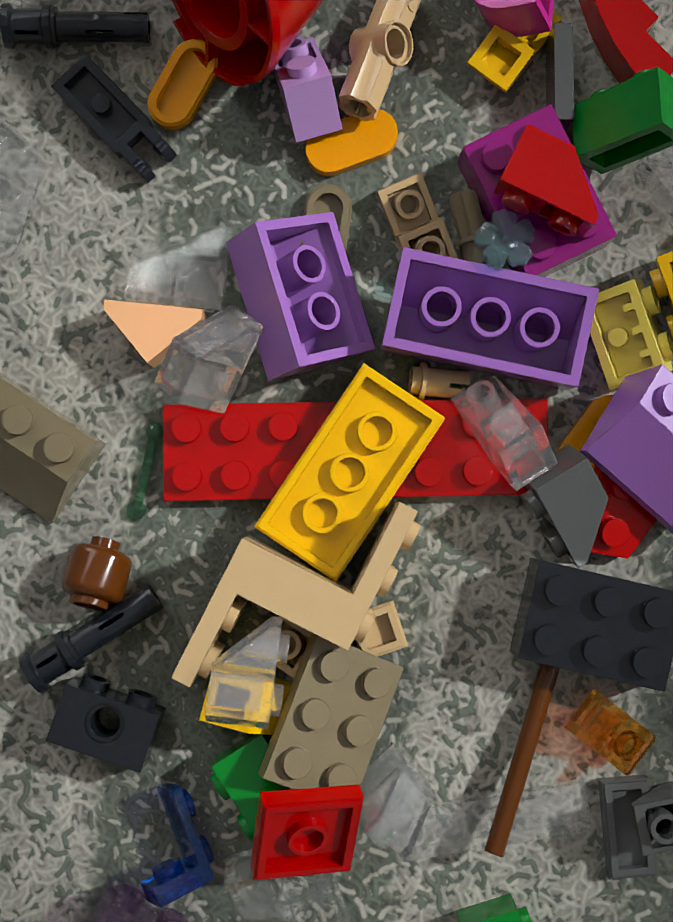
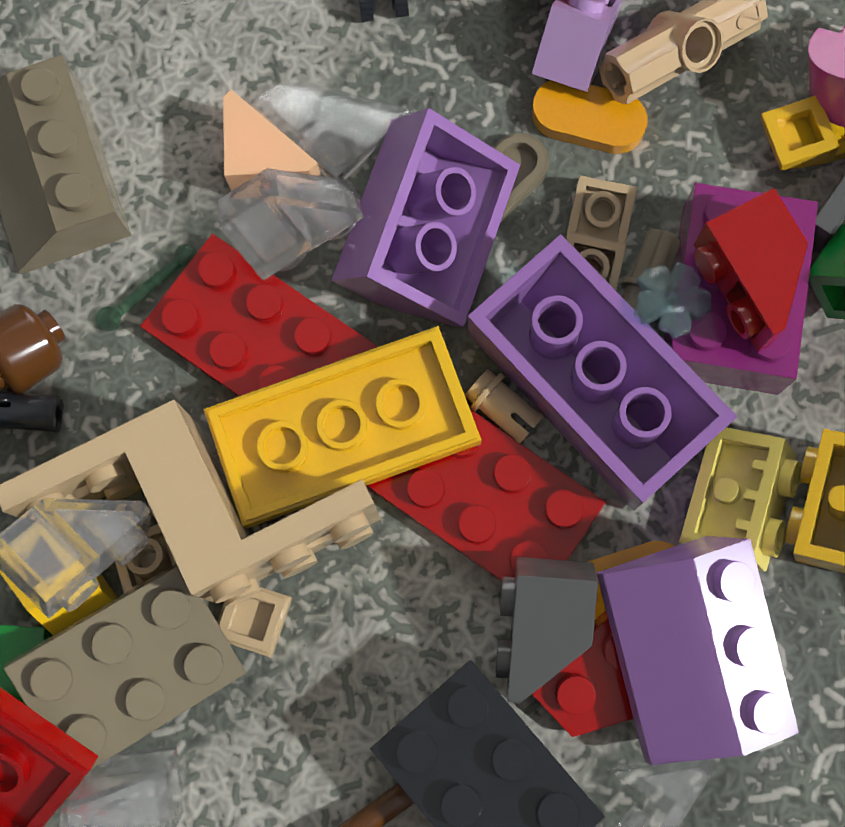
camera: 45 degrees right, 10 degrees down
clear slope [451,372,558,491] -> none

